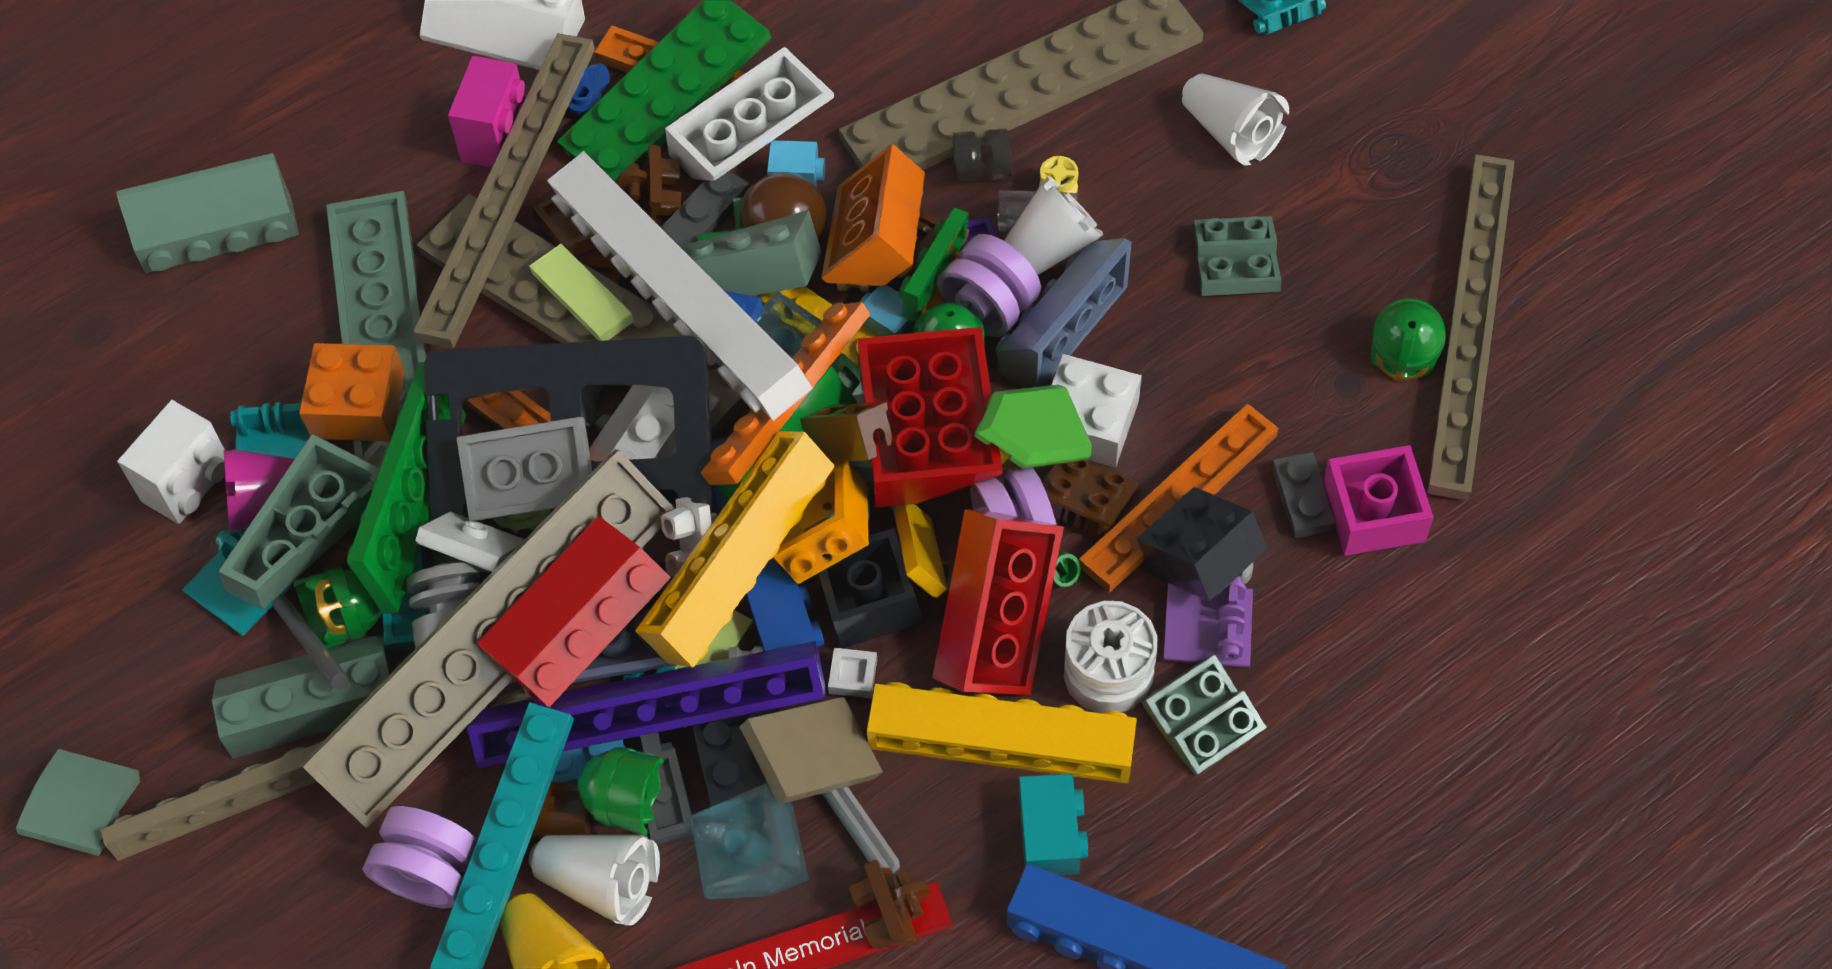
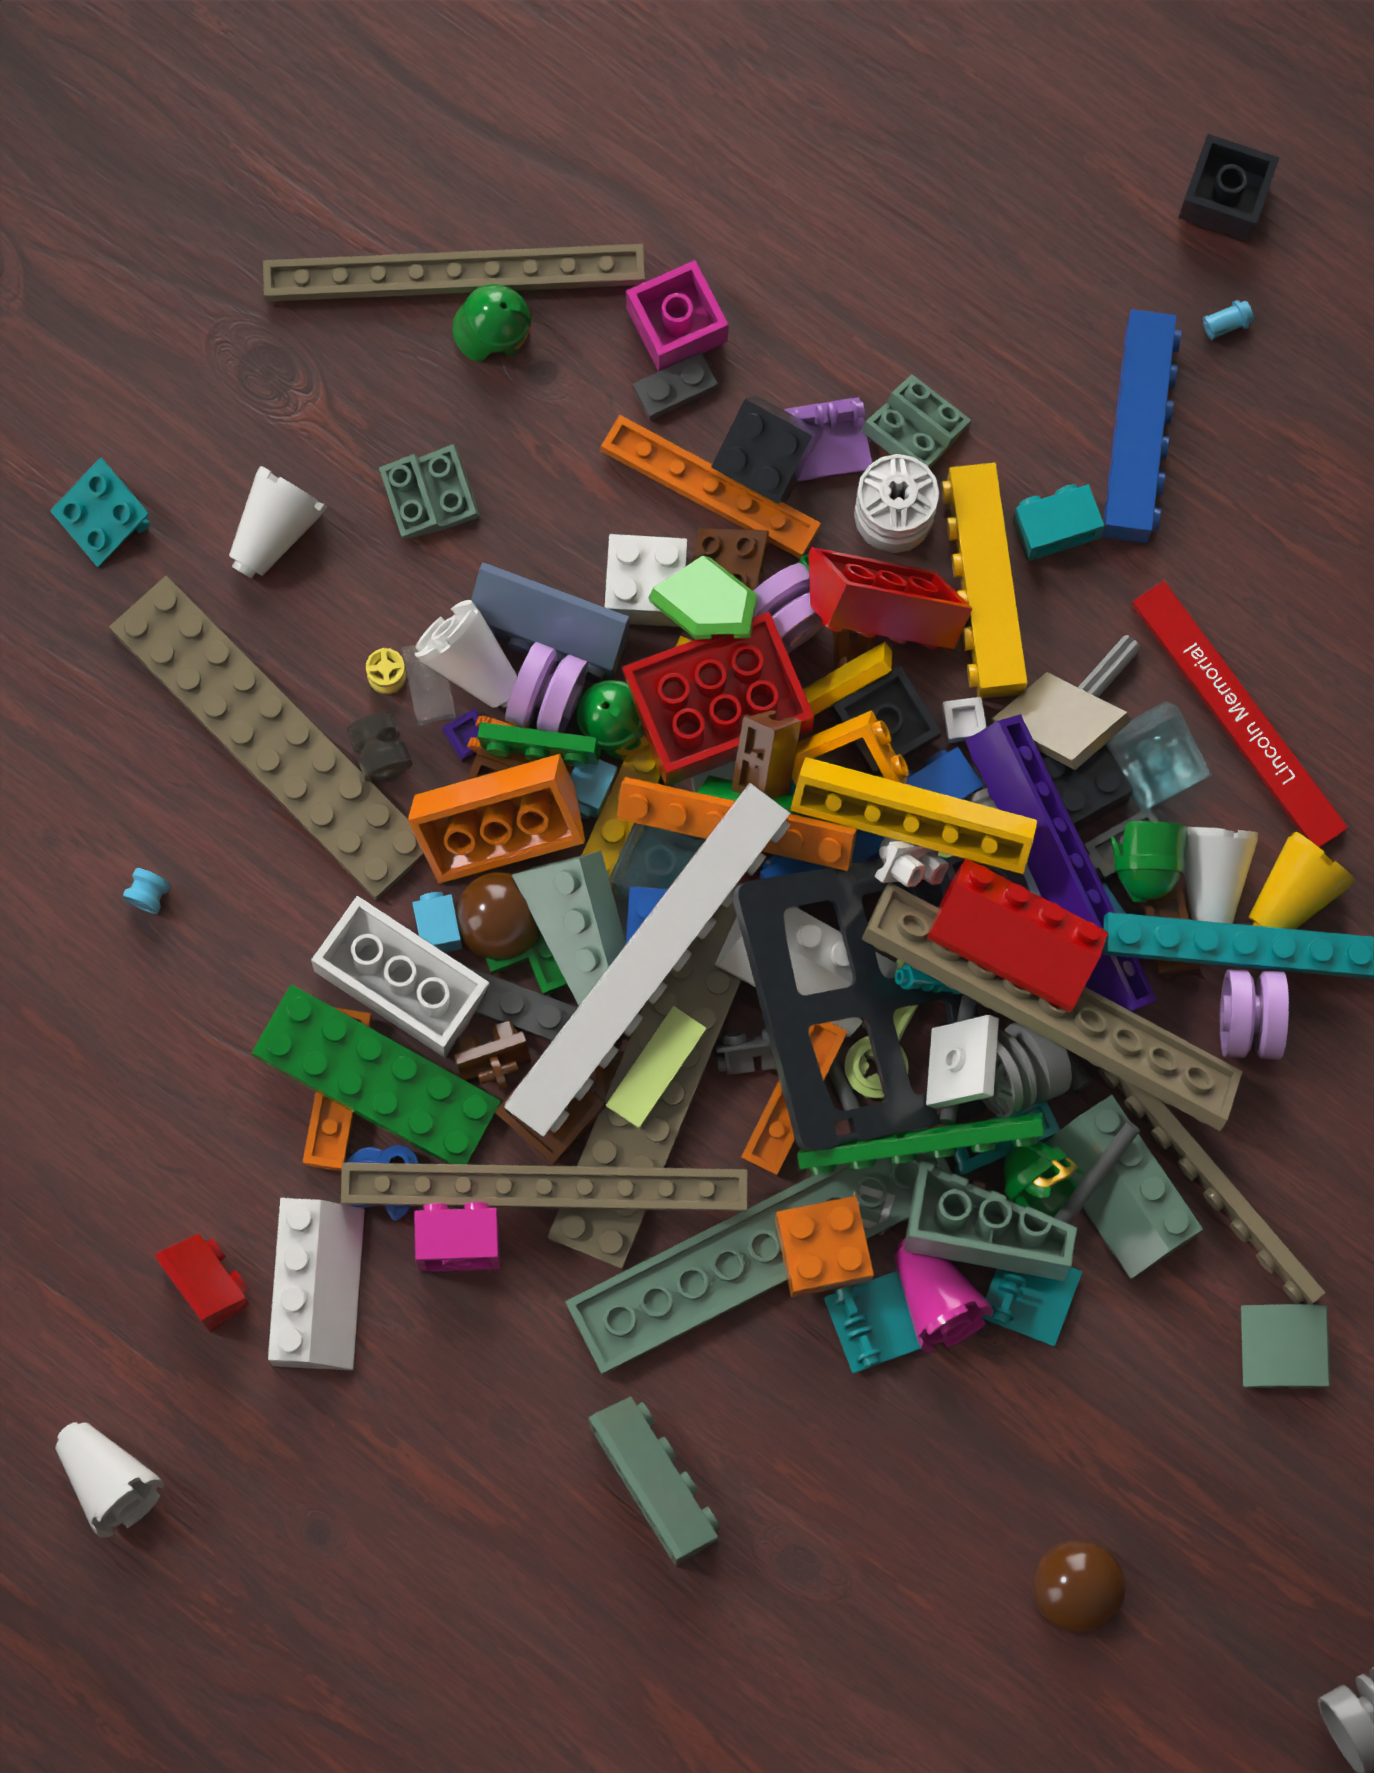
camera: 110 degrees left, 15 degrees up
white brick [117,400,225,524] -> none
light grey plate [457,417,592,521] -> none
reddish brown hips [849,859,930,949] -> none

